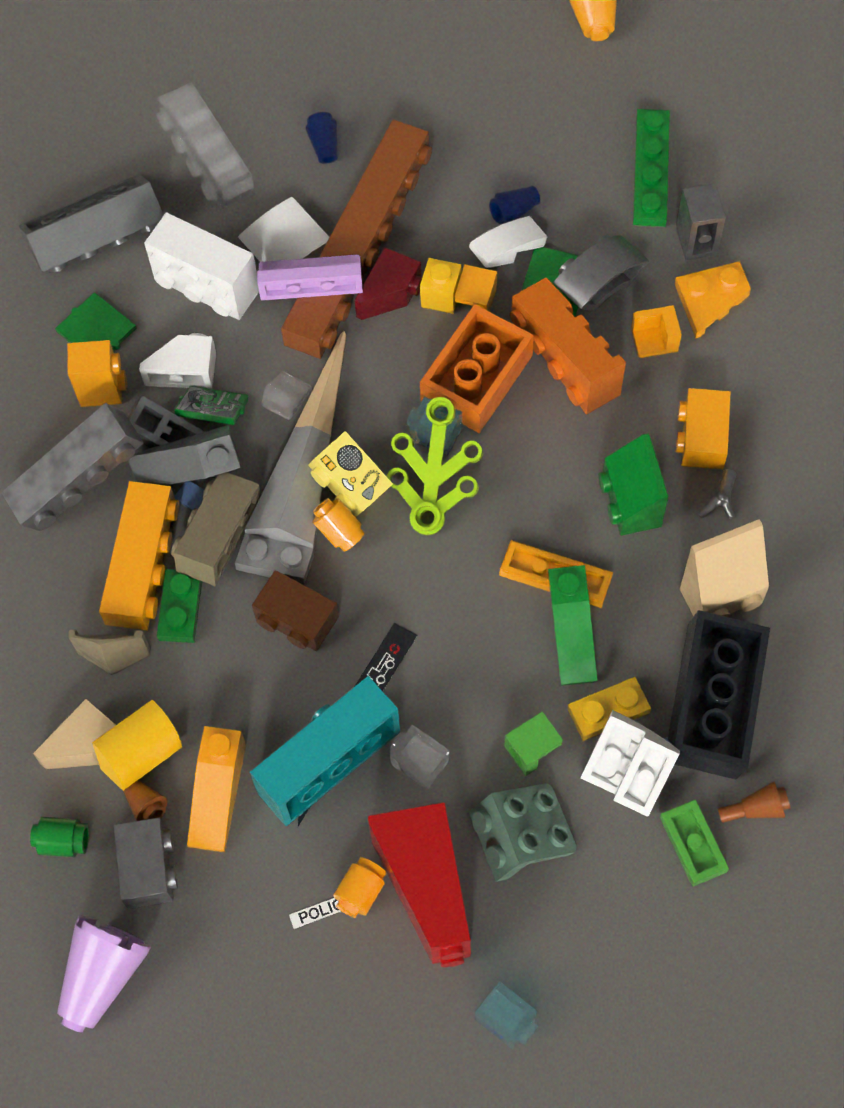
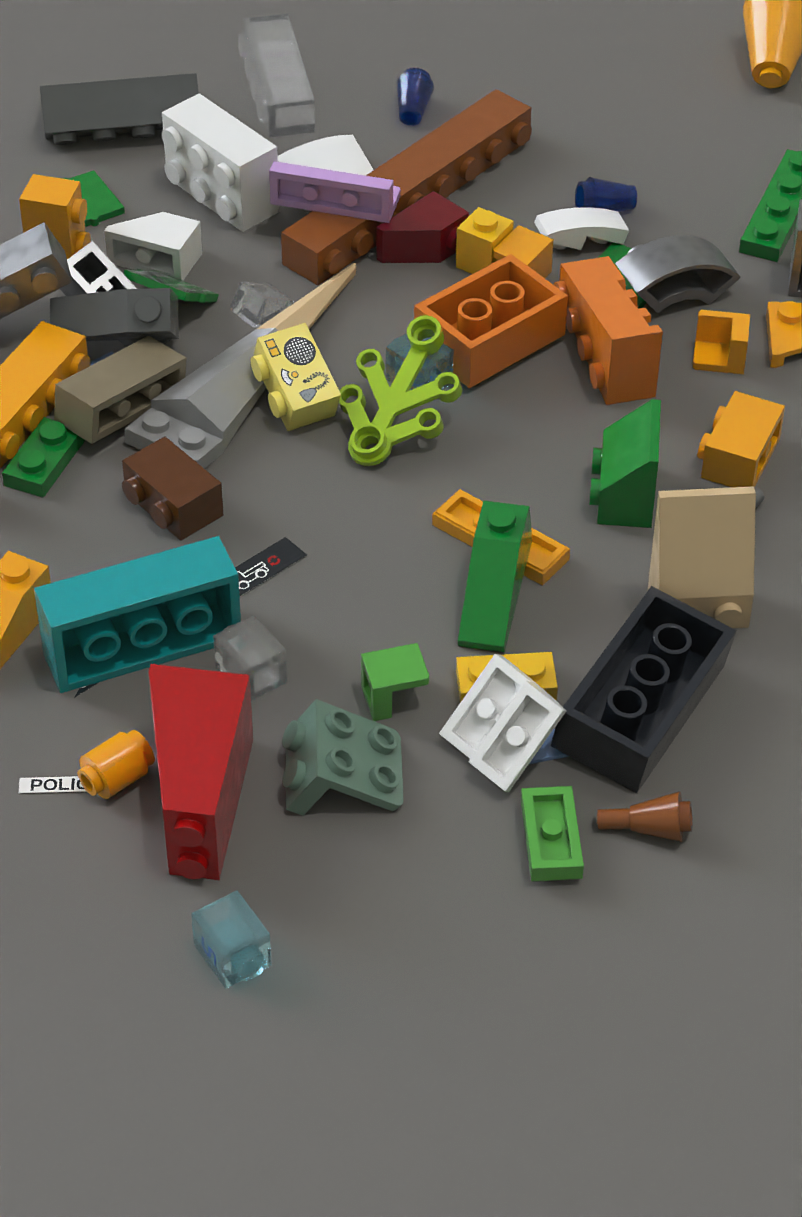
camera: 15 degrees right, 20 degrees down
light orange brick [312,498,365,552] -> none

